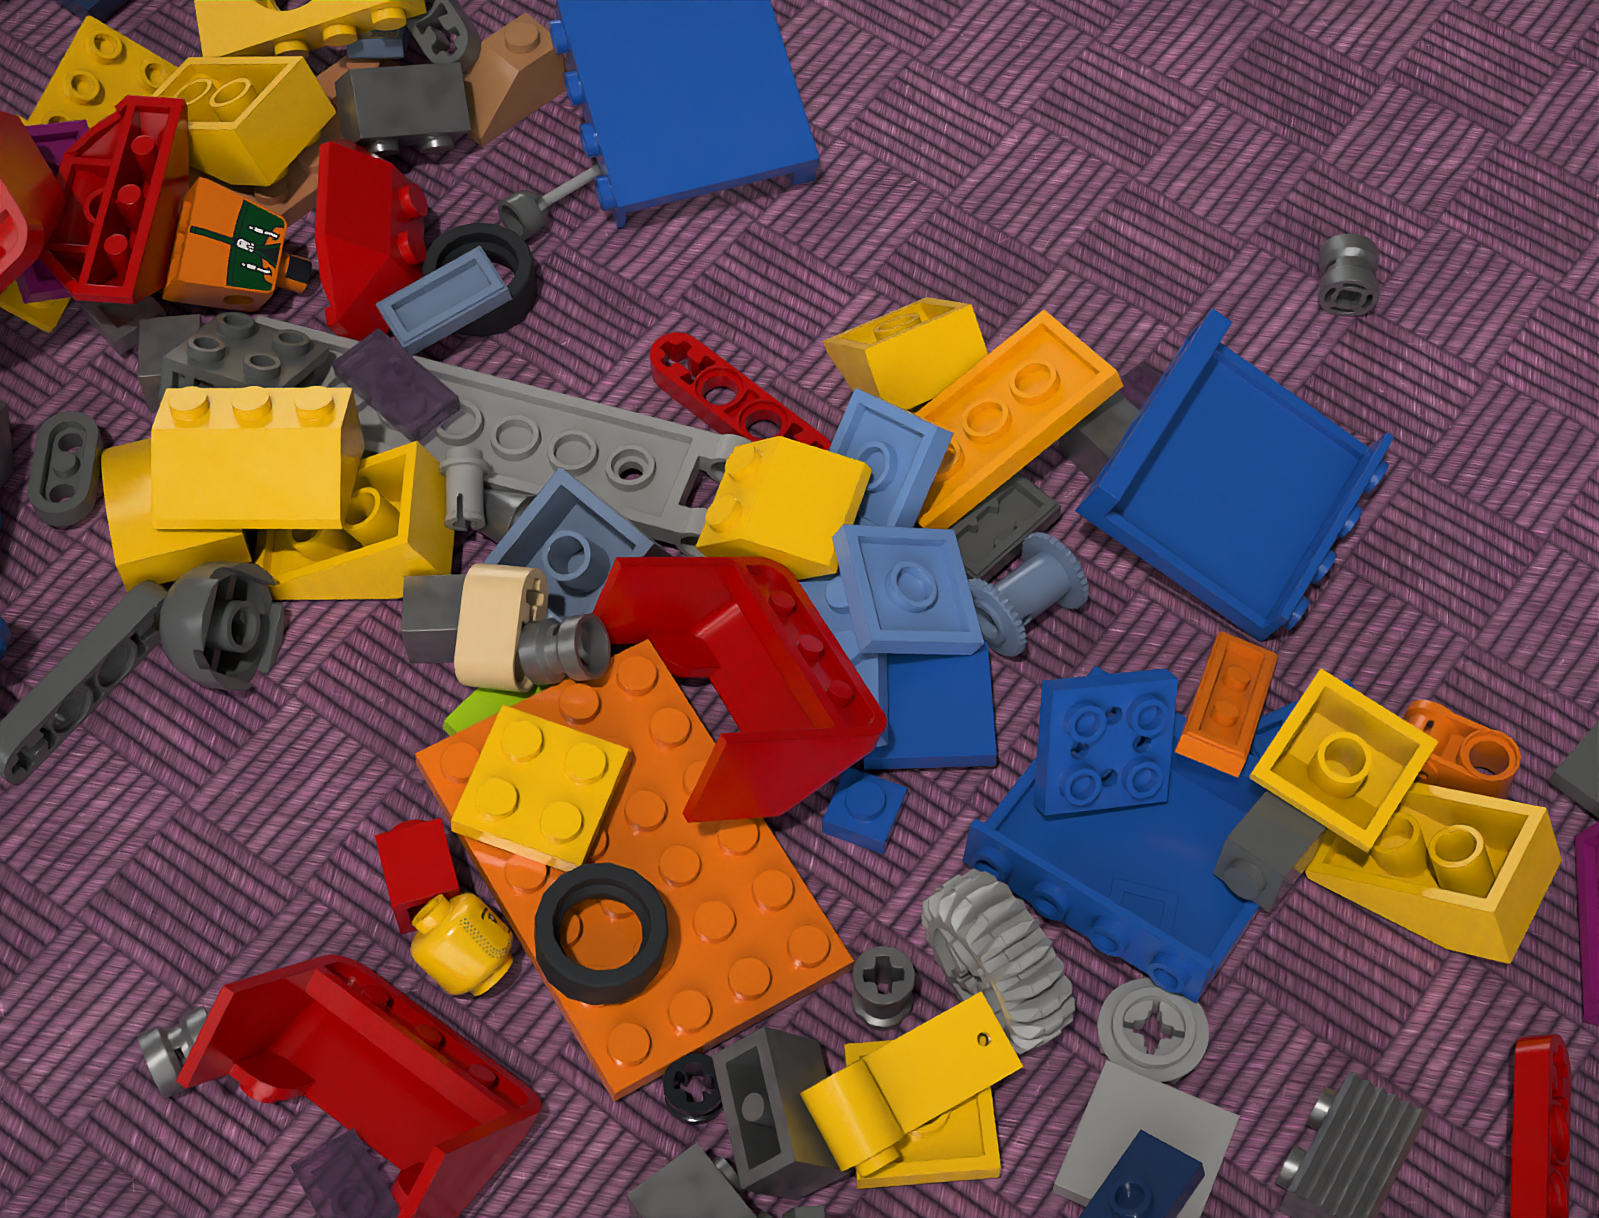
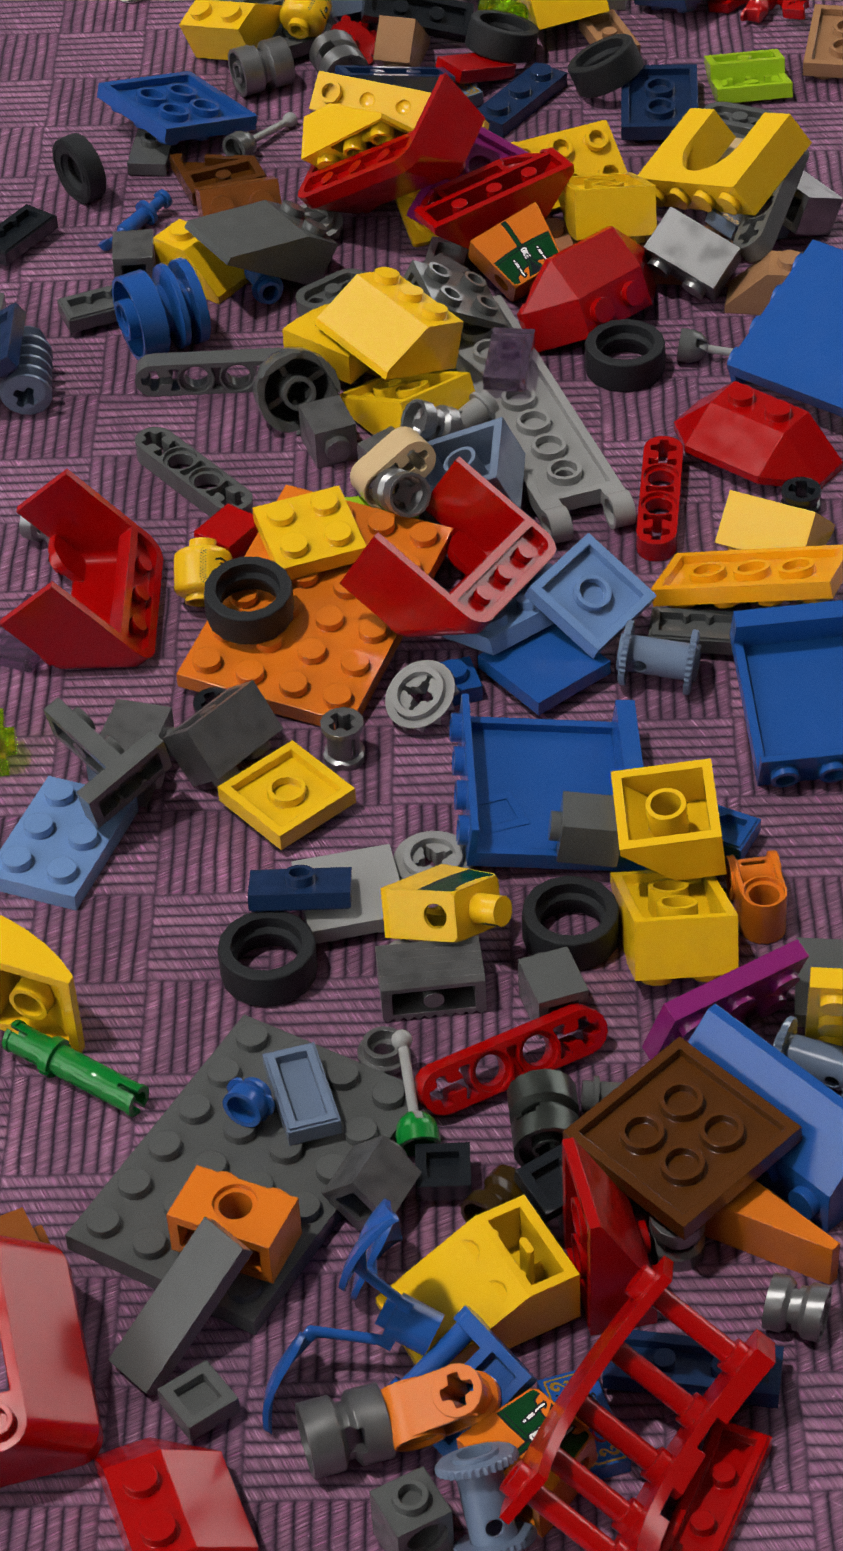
camera: 55 degrees right, 15 degrees down
sand blue tile [376,246,512,358] -> none
yellow slope [695,436,872,580] -> none
yellow door [799,991,1023,1178] -> none
medium blue plate [828,388,954,528] -> none
light grey gear [921,868,1075,1054] -> none
blue plate [1034,668,1178,816] -> none
orange tile [1175,631,1279,778] -> none
none -> dark grey beam [135,427,254,517]
none -> flat silver brick [298,395,358,469]
none -> yellow torso [380,864,512,942]
none -> light grey gear [385,660,459,733]
none -> flat silver wheel [400,399,462,441]
none -> dark grey brick [518,946,589,1039]
none -> black tyre [522,875,619,971]
none -> red wedge [674,381,843,489]
none -> black bush [781,477,822,513]

